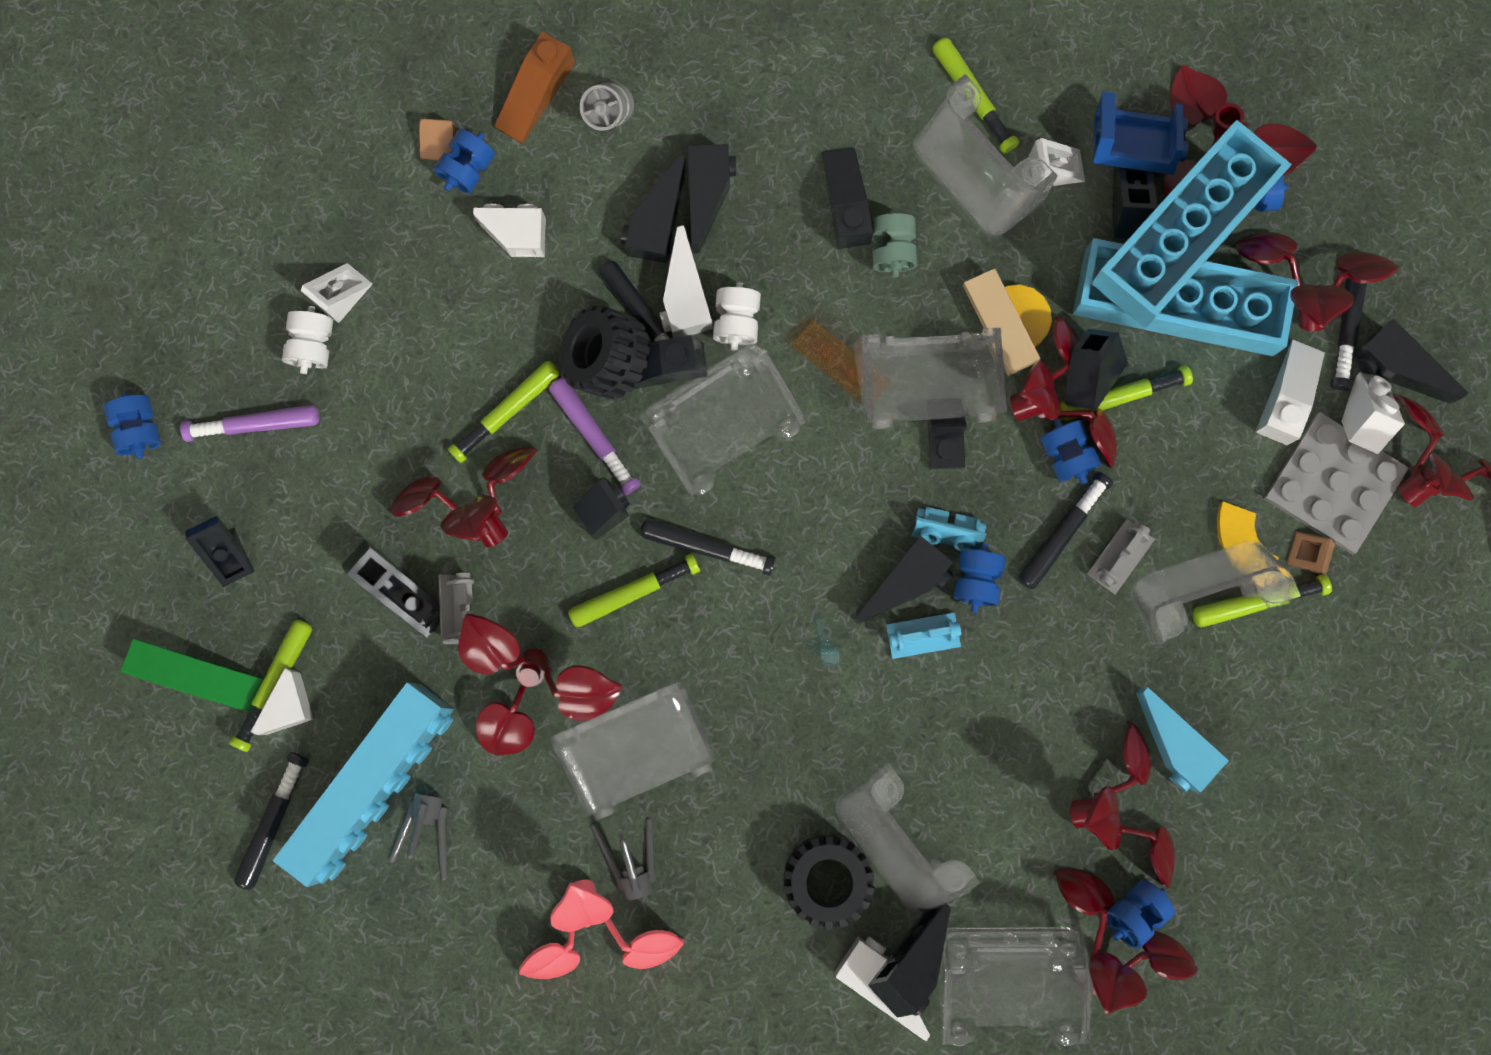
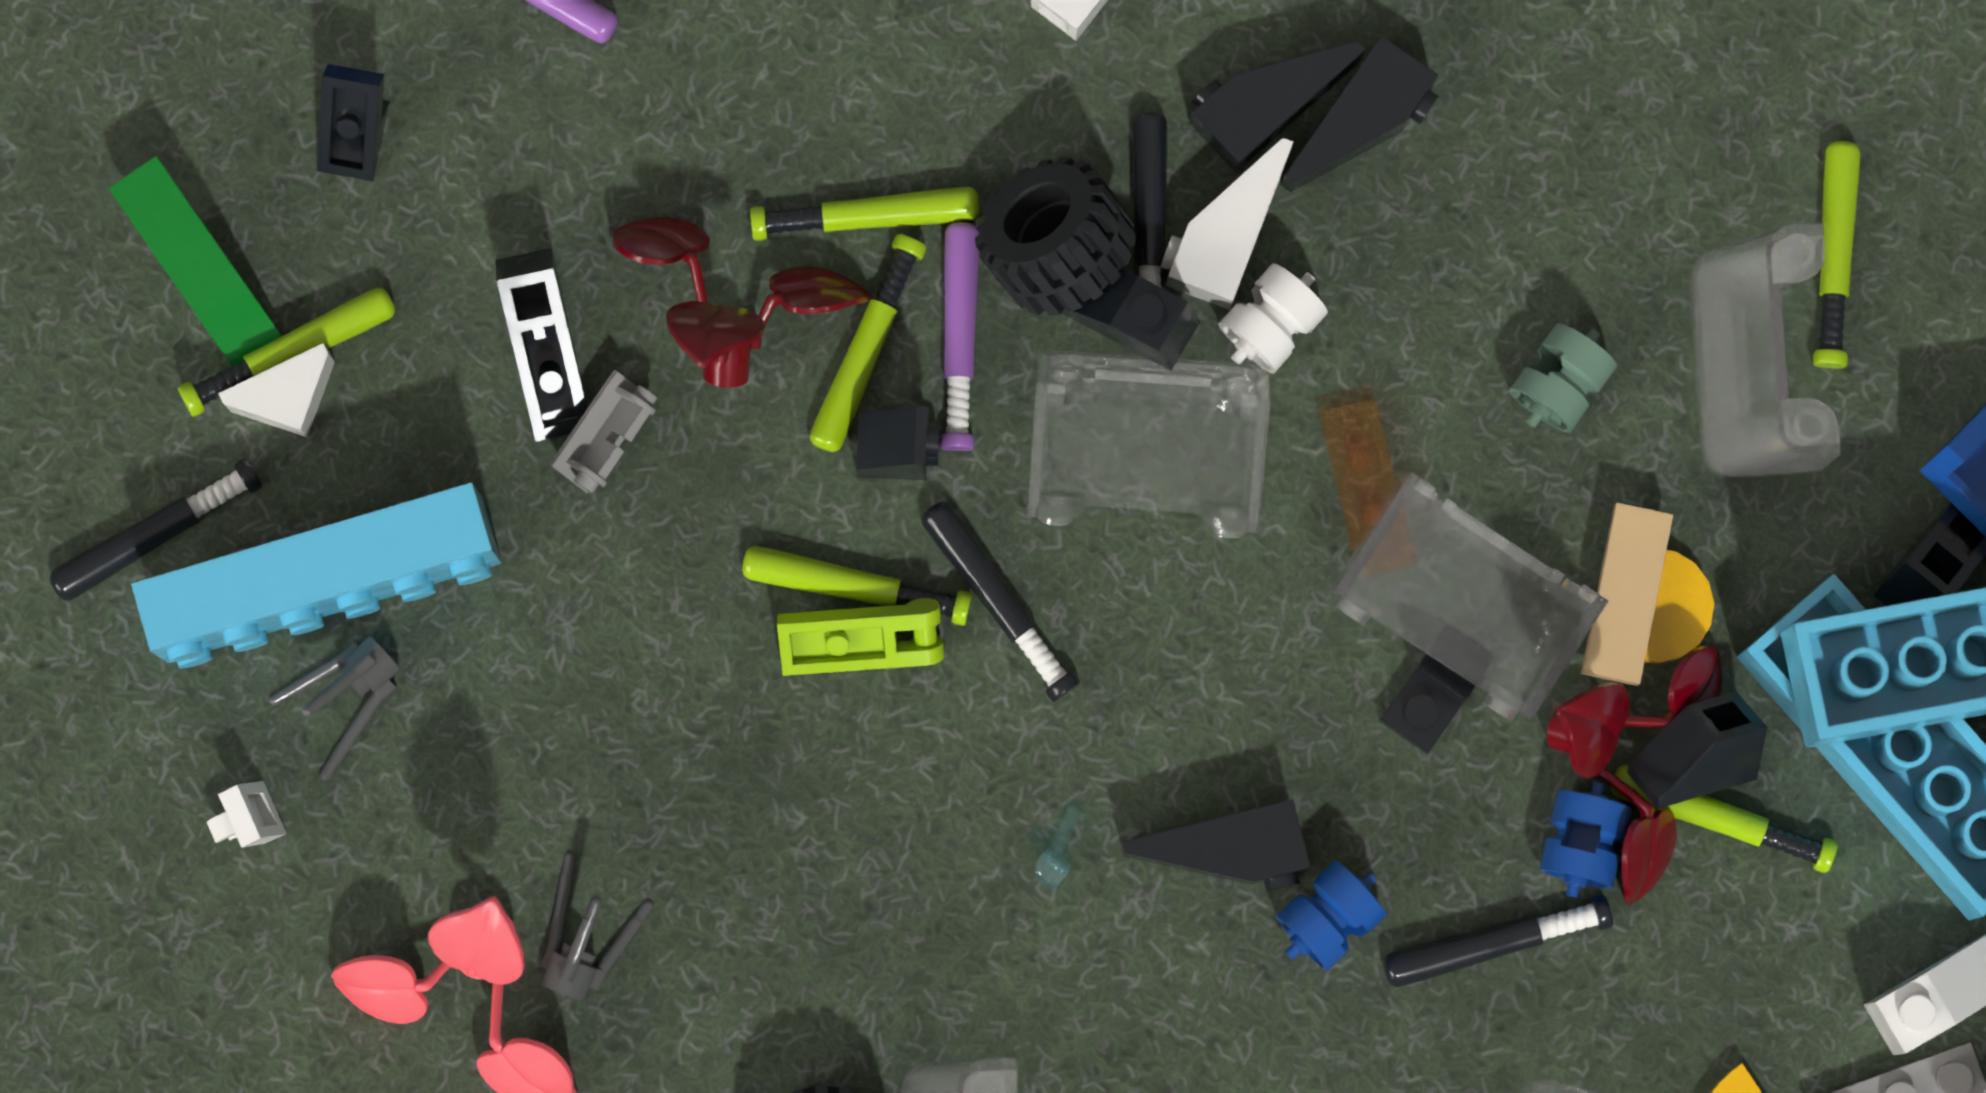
camera: 30 degrees right, 0 degrees up
dark red plant [458,613,622,756] -> none
clear windscreen [550,681,717,821] -> none
black slope [822,148,873,249] -> none
medium azure hinge [886,612,961,659] -> none
medium azure hinge [912,506,986,551] -> none
white slope [1029,138,1085,188] -> none
light grey hinge [1087,519,1155,595] -> none
none -> white tile [207,781,287,848]
none -> lime plate [777,598,945,676]
none -> lime piece [809,234,927,452]

